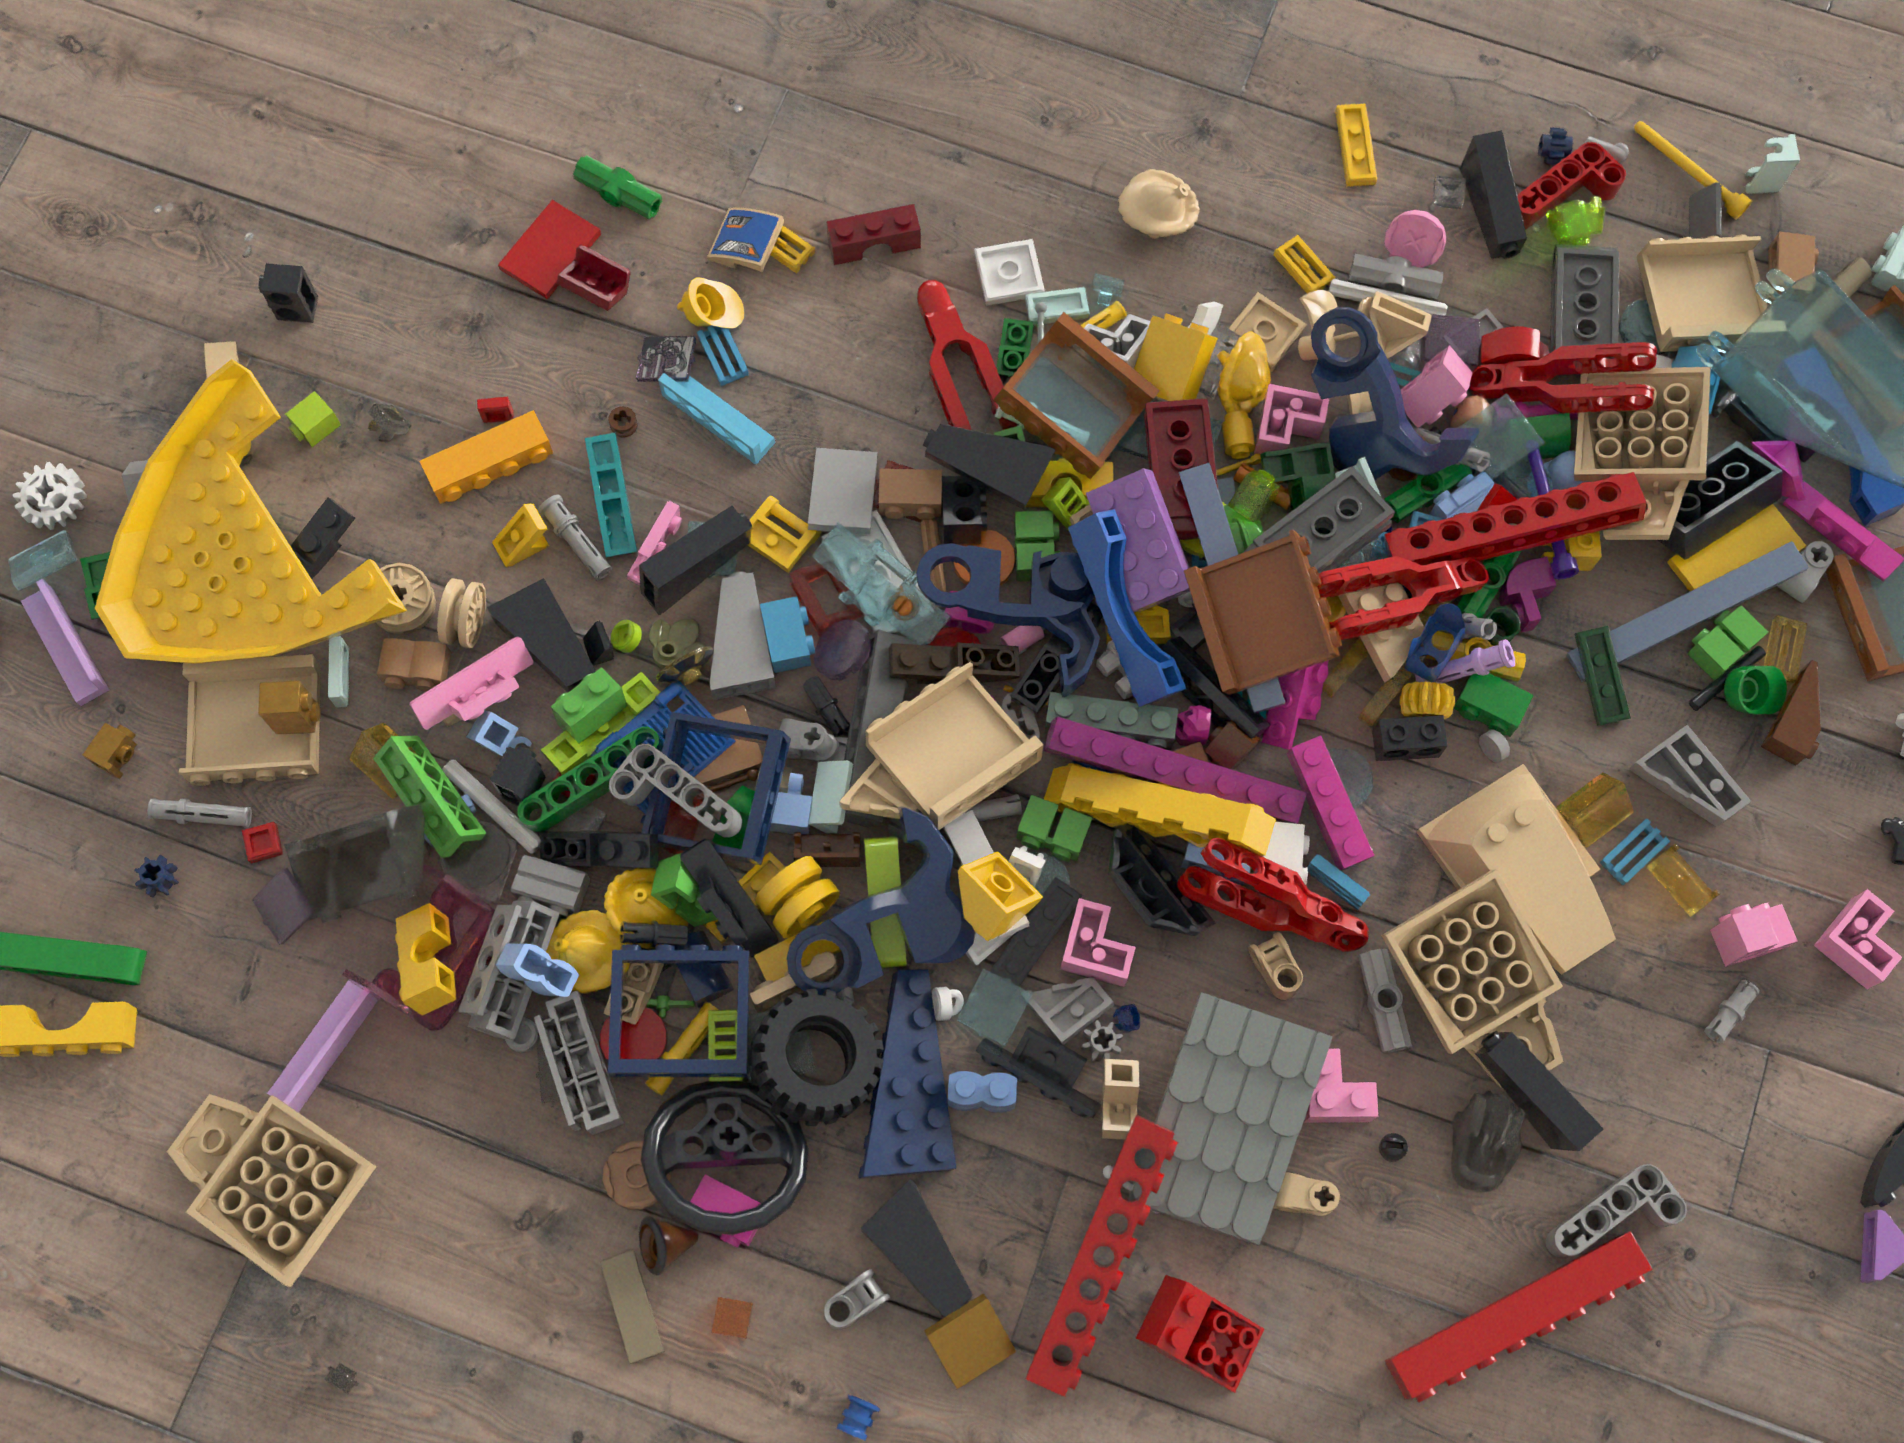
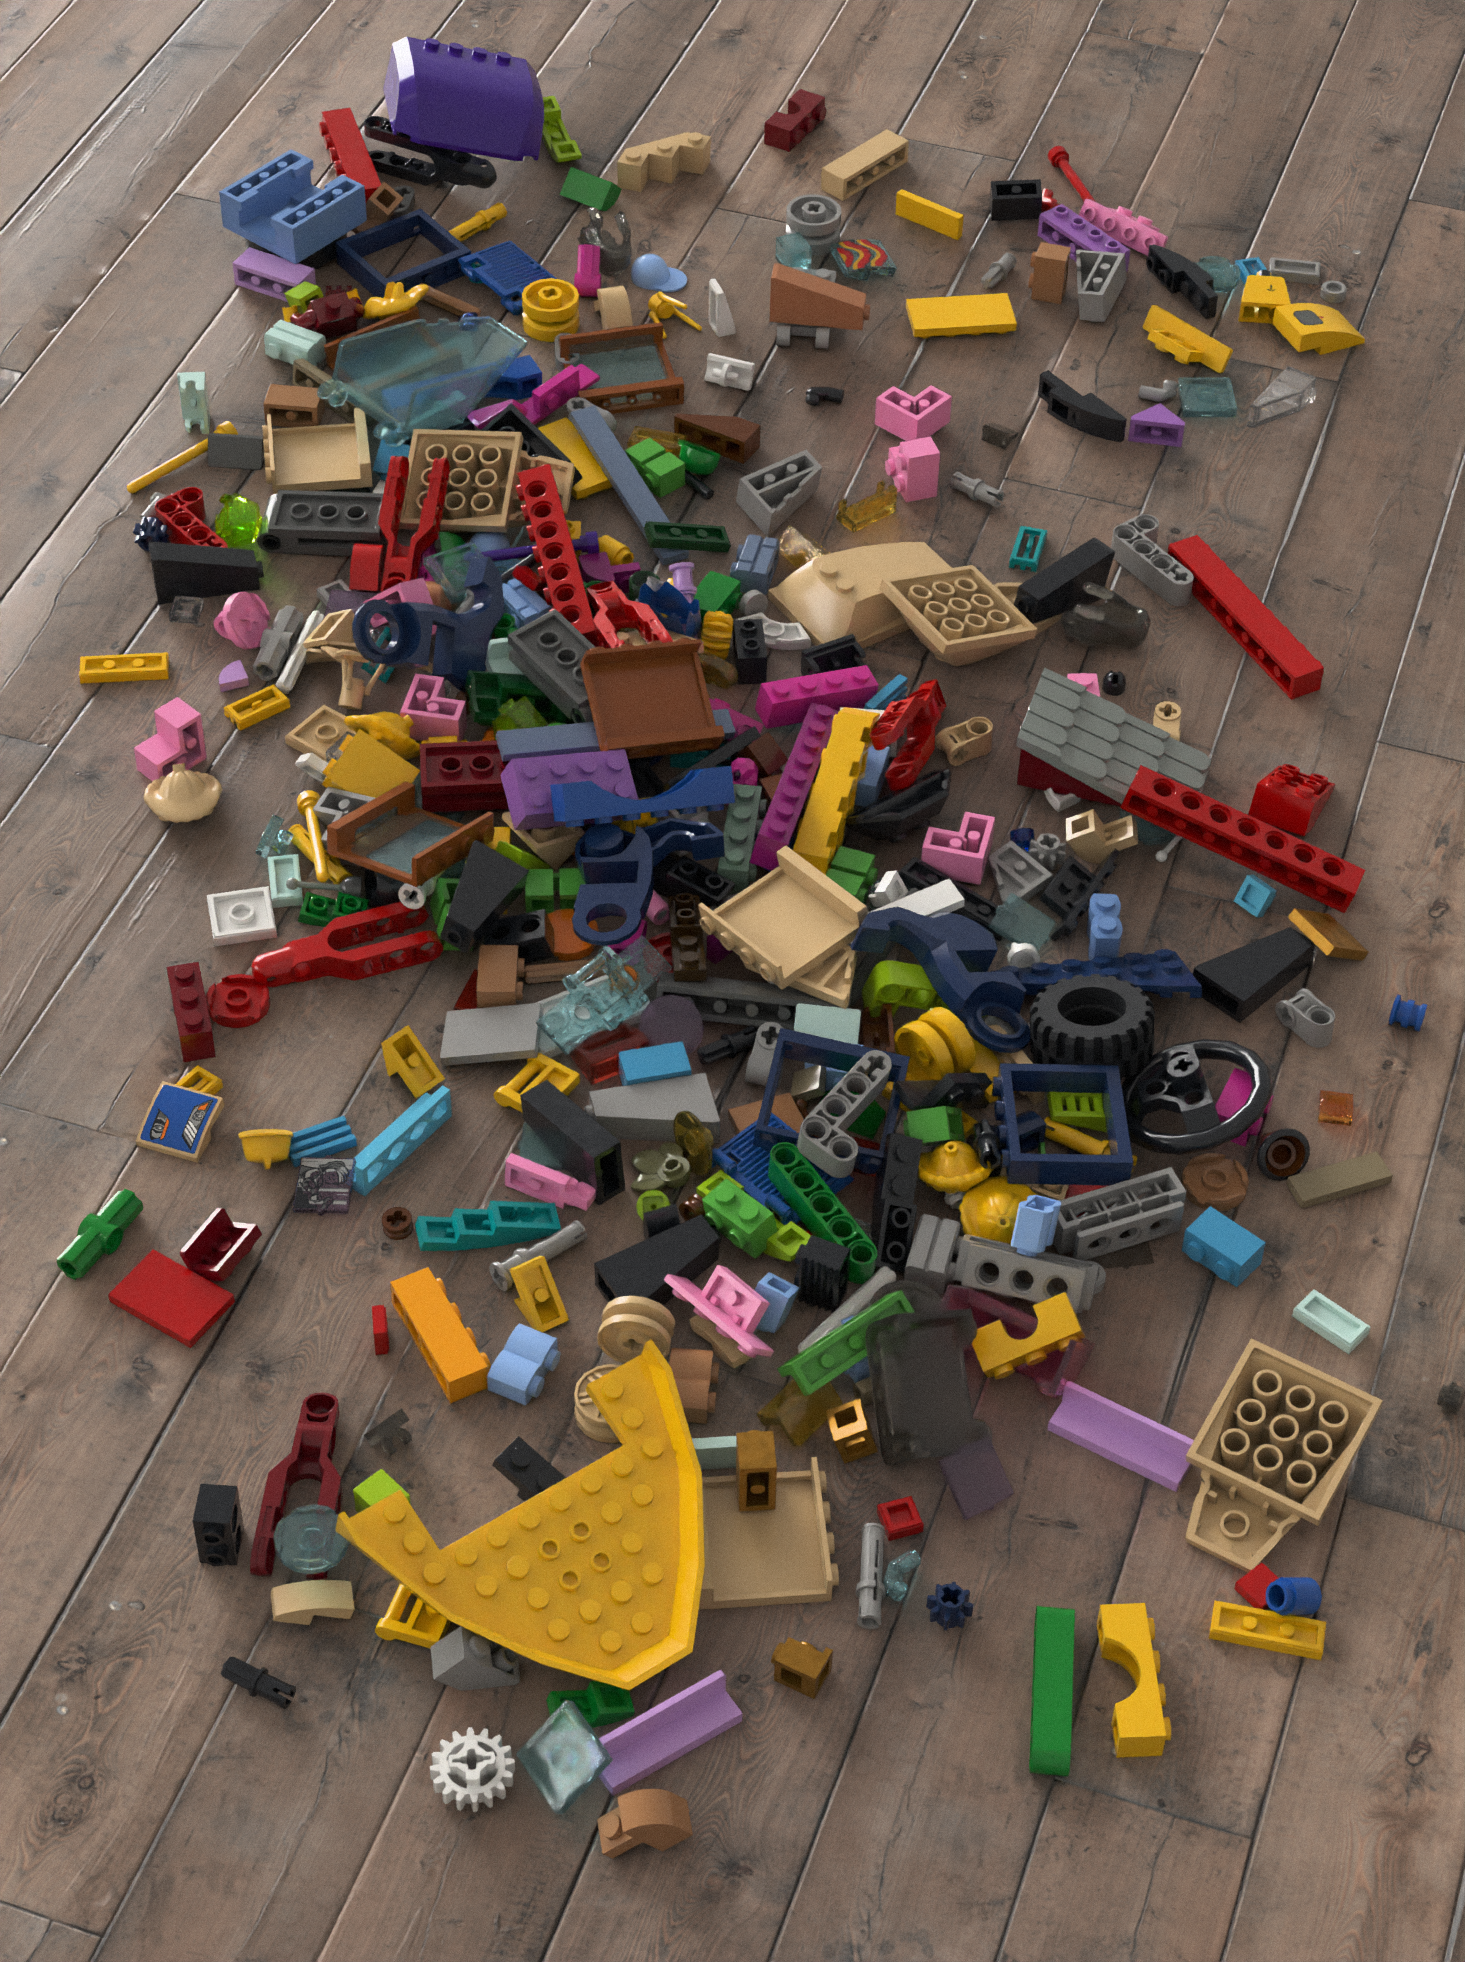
camera: 90 degrees left, 25 degrees down
yellow slope [958,851,1043,941] -> none
light grey piece [1358,949,1412,1053] -> none
dark azure tile [1599,818,1670,885] -> none
none -> bright pink brick [134,697,207,781]
none -> red tile [206,974,270,1028]
none -> lavender tile [219,660,249,692]
none -> black axle [221,1657,296,1709]
none -> dark red piece [250,1392,343,1580]
none -> clear light blue tile [274,1504,349,1574]
none -> yellow piece [297,790,329,883]
none -> yellow slope [381,1025,445,1098]
none -> light blue brick [487,1323,561,1406]
none -> yellow brick [598,535,634,566]
none -> reddish brown bush [679,1194,706,1222]
none -> sand blue brick [730,534,780,595]
none -> white tile [736,612,811,650]
none -> black hinge [801,634,866,676]
none -> pearl gold brick [826,1399,878,1464]
none -> clear light blue arm [883,1550,921,1601]
none -> clear smoke slope [982,423,1018,449]
none -> teal tile [1009,526,1048,572]
none -> dark azure brick [1182,1206,1266,1287]
none -> yellow tile [1209,1600,1326,1660]
none -> medium azure tile [1234,874,1277,918]
none -> red tile [1234,1562,1279,1610]
none -> blue brick [1266,1577,1322,1615]
none -> light aqua tile [1292,1289,1371,1354]

